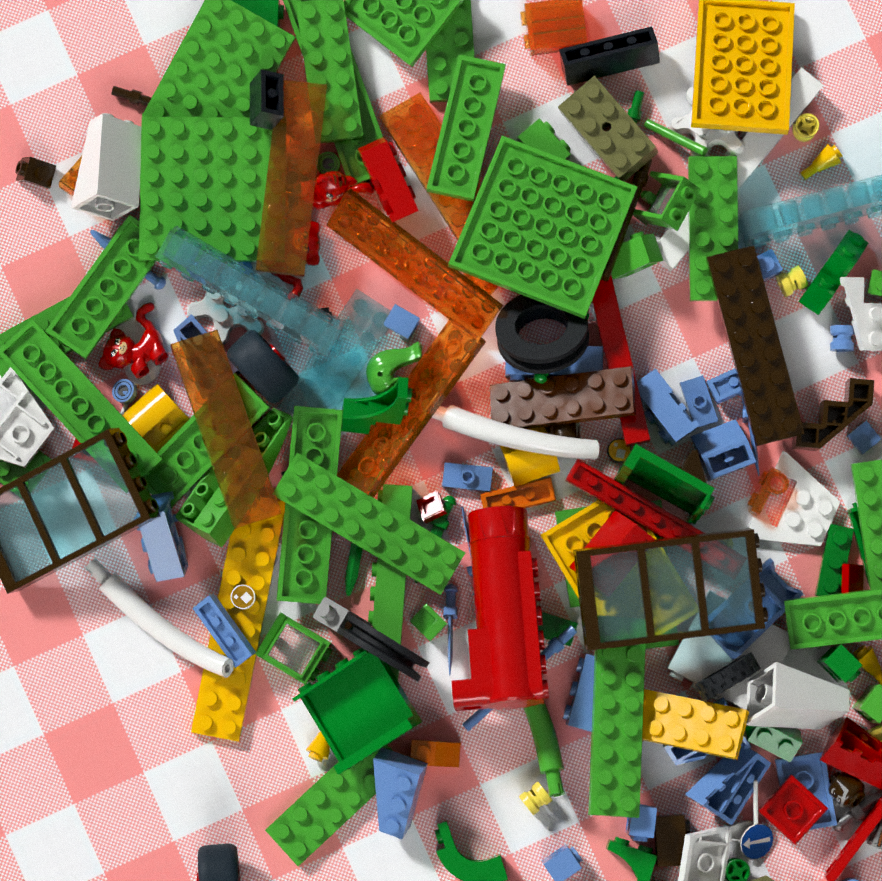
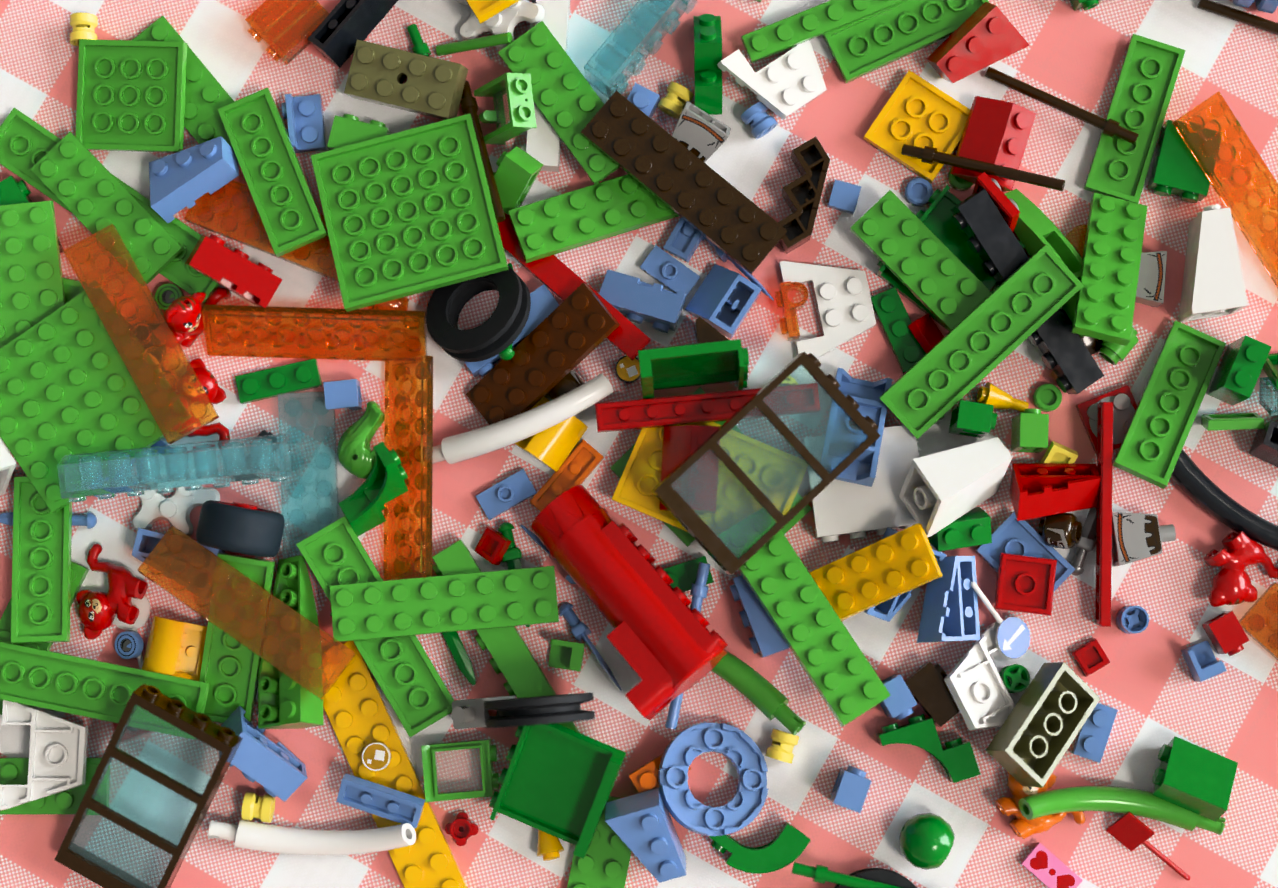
camera: 30 degrees left, 0 degrees up
black brick [250,69,284,130] -> none
black tyre [695,652,761,701] -> none
none -> medium blue wedge [149,136,239,223]
none -> green plate [235,359,322,404]
none -> light yellow wheel [241,792,275,823]
none -> medium blue bracket [281,94,327,153]
none -> red plate [445,812,479,846]
none -> bright green plate [508,174,679,263]
none -> medium blue plate [658,722,768,836]
none -> light grey torso [672,101,731,163]

